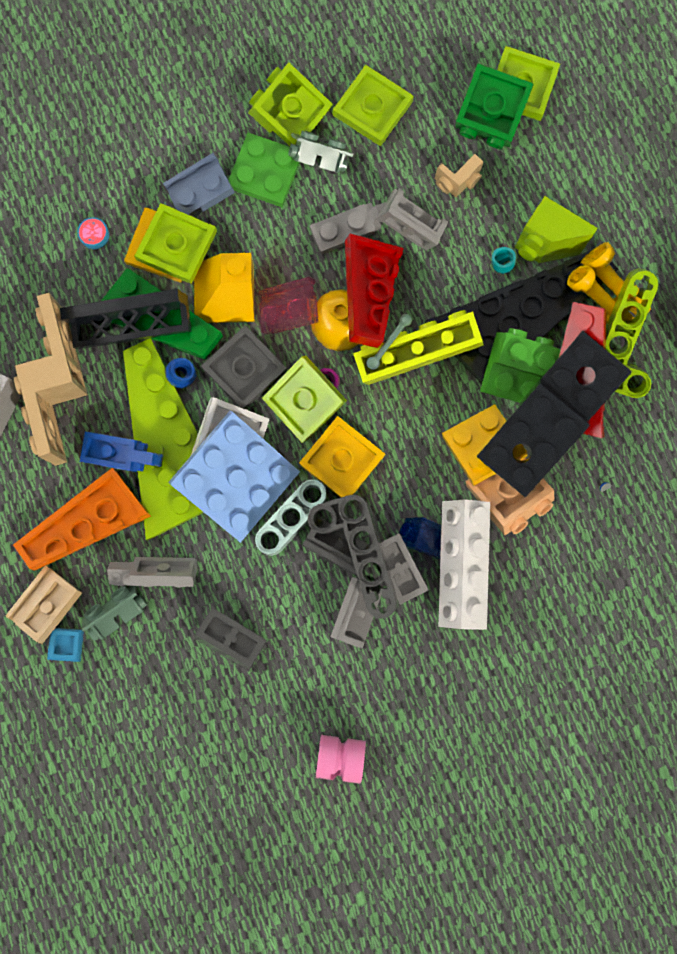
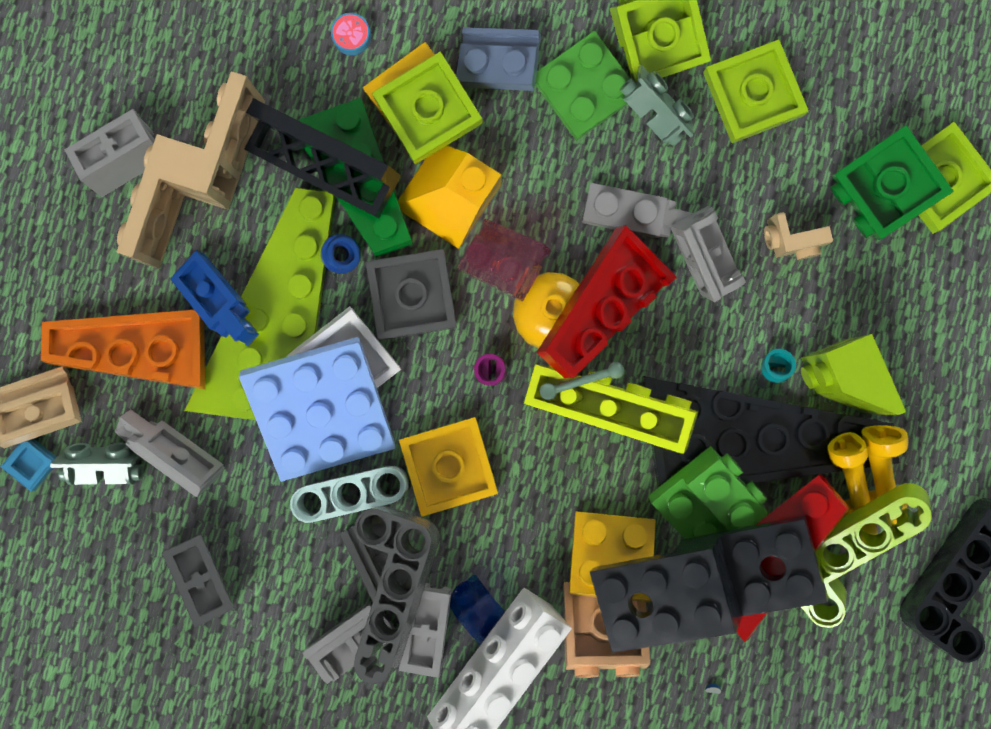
camera: 45 degrees right, 5 degrees up
lime plate [262,355,347,443] -> none

